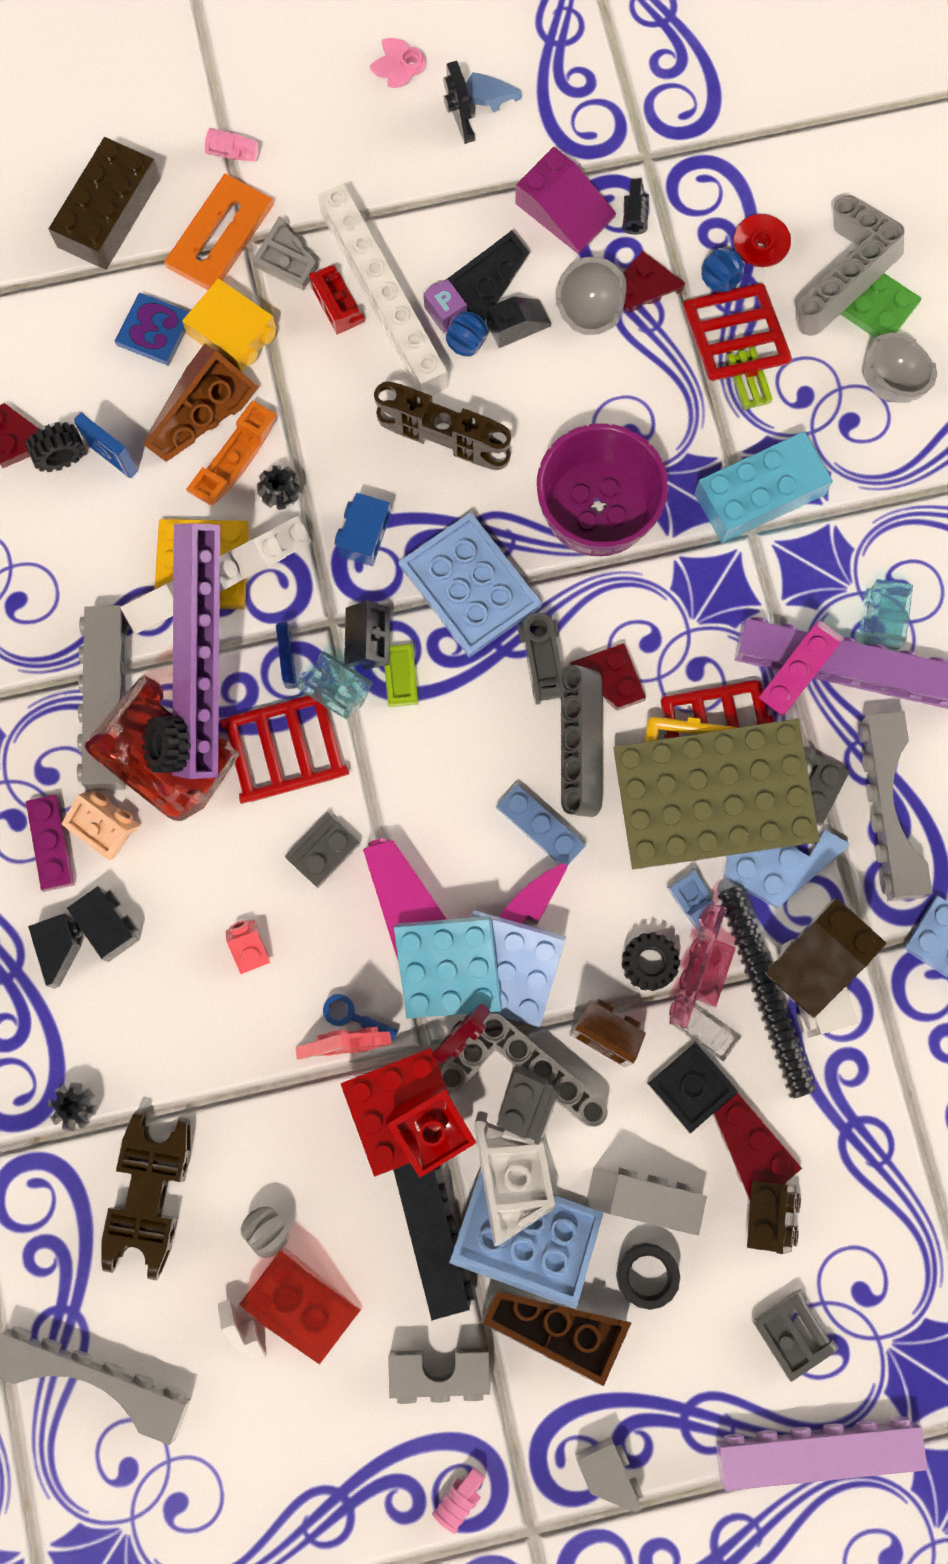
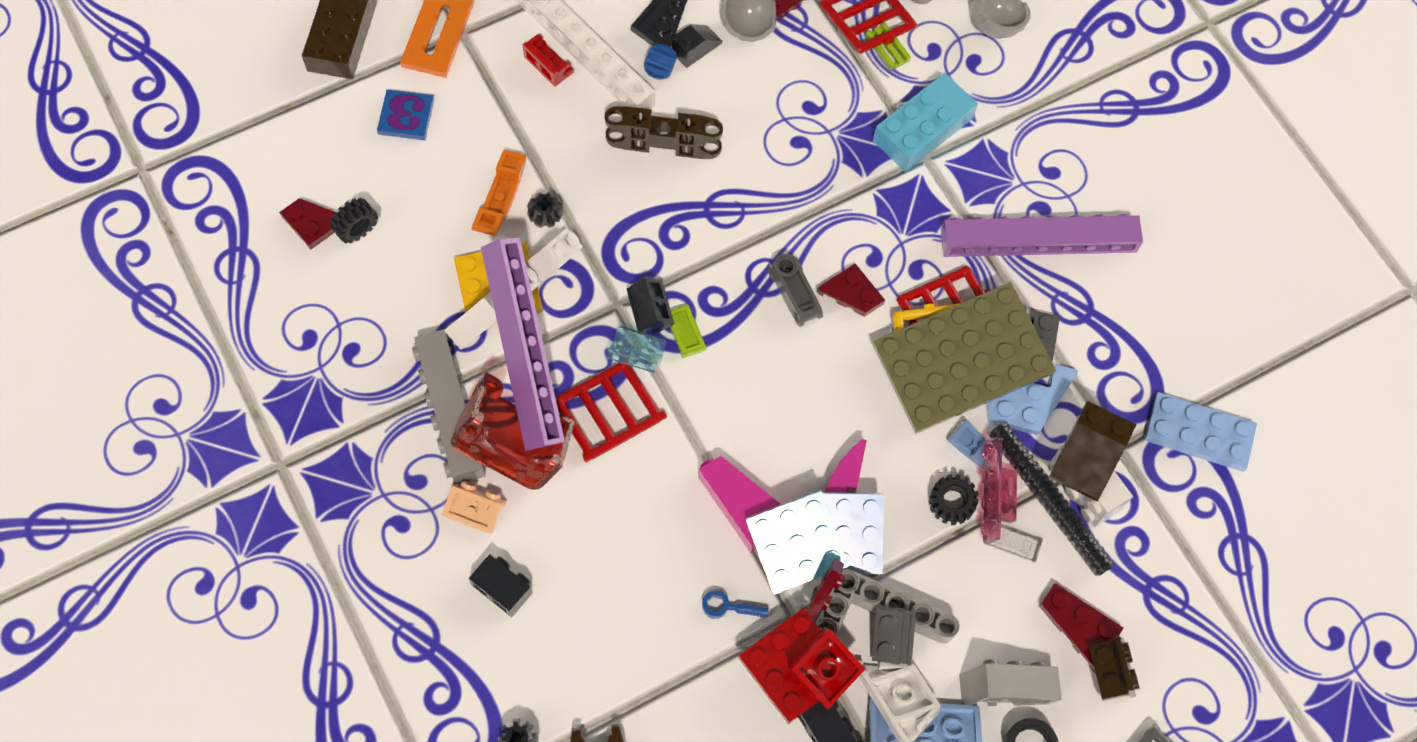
camera: 20 degrees left, 10 degrees down
magenta plate [26,794,74,892] -> none
black slope [28,913,82,989] -> none
blue tile [74,412,138,479] -> none
dark orange wedge [142,343,259,462] -> none
black tyre [142,716,191,773] -> none
yellow brick [182,278,276,372] -> none
coral bracket [225,920,270,974] -> none
light grey wing [252,217,317,290] -> none
clear blue tile [276,622,298,689] -> none
dark grey plate [284,812,360,889] -> none
coral wing [296,1027,391,1060] -> none
blue brick [334,492,392,567] -> none
light blue plate [399,512,542,658] -> none
medium lavender brick [423,279,467,334] -> none
medium blue plate [496,784,586,865] -> none
magenta piece [536,423,668,557] -> none
dark grey beam [561,665,602,817] -> none
reddish brown slope [570,999,646,1068] -> none
black tile [647,1042,738,1134] -> none
dark pink arch [759,620,844,716] -> none
light grey arch [858,711,933,902] -> none
clear light blue brick [859,579,913,651] -> none

